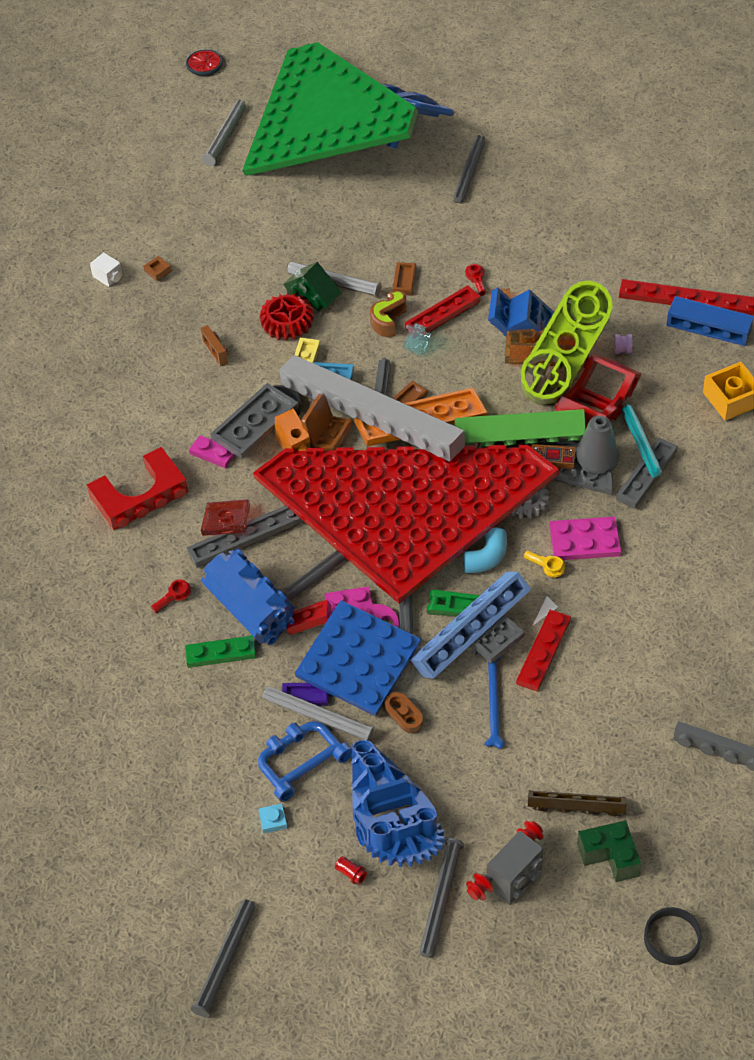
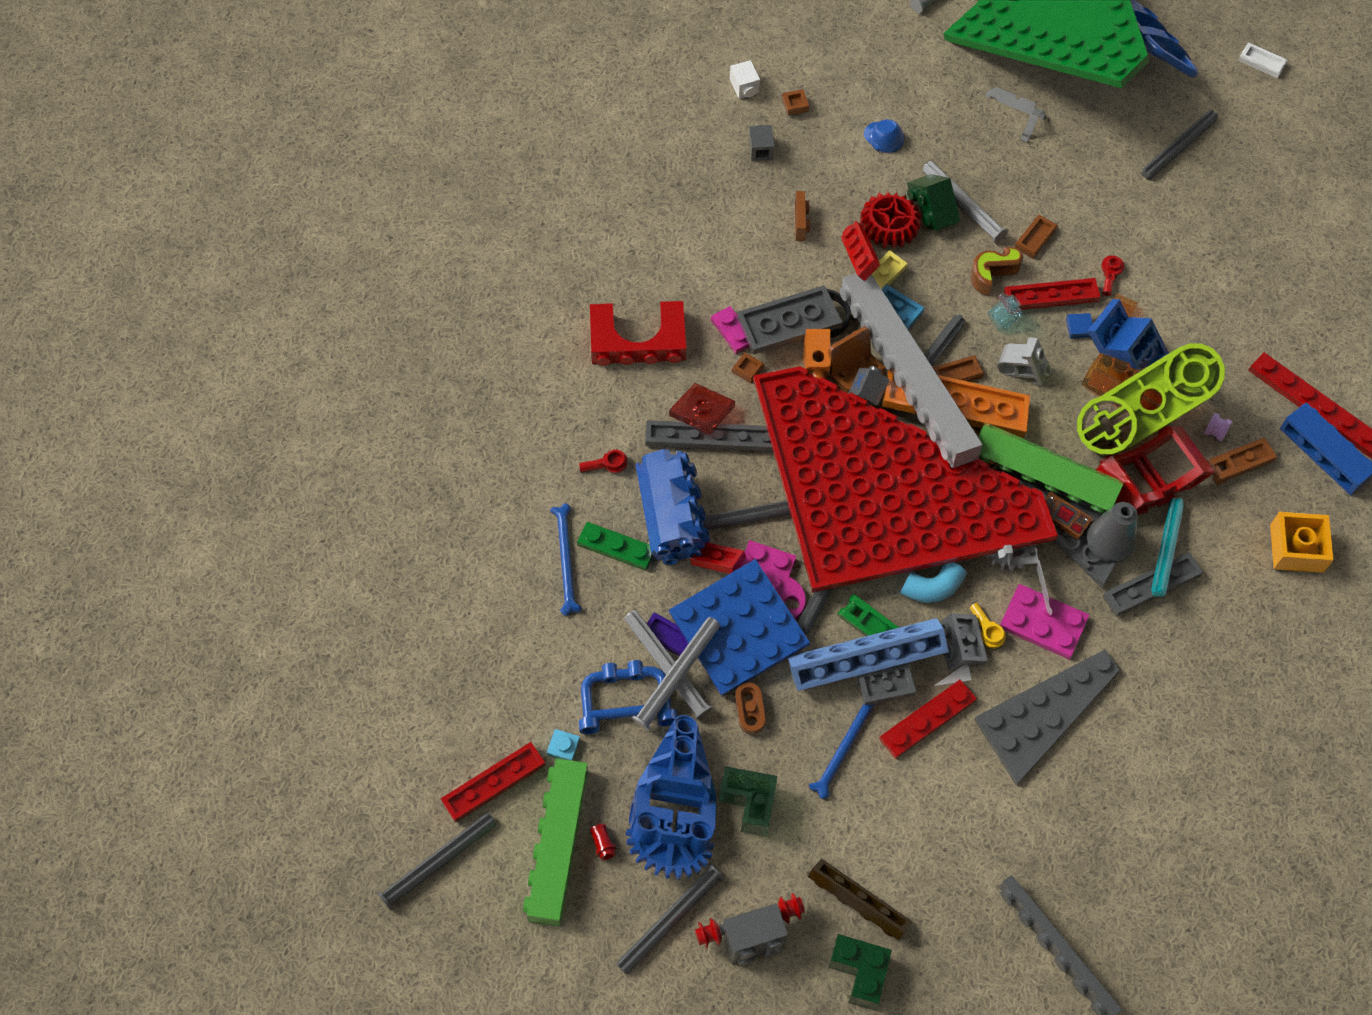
camera: 25 degrees right, 10 degrees up
none -> red plate [440,742,546,823]
none -> bright green brick [523,758,588,927]
none -> blue piece [550,503,582,616]
none -> light grey axle [632,617,720,731]
none -> clear green brick [719,766,778,837]
none -> dark orange tile [731,352,764,384]
none -> dark grey brick [748,125,774,161]
none -> red plate [841,221,881,282]
none -> dark grey brick [848,366,889,405]
none -> blue hat [864,119,905,153]
none -> dark grey bracket [940,613,988,670]
none -> dark grey wing [974,649,1119,786]
none -> light grey piece [985,87,1045,143]
none -> light grey pin [997,337,1051,386]
none -> light grey piece [998,545,1052,616]
none -> blue tile [1066,313,1093,339]
none -> dark orange plate [1207,437,1277,485]
none -> white tile [1238,42,1288,78]

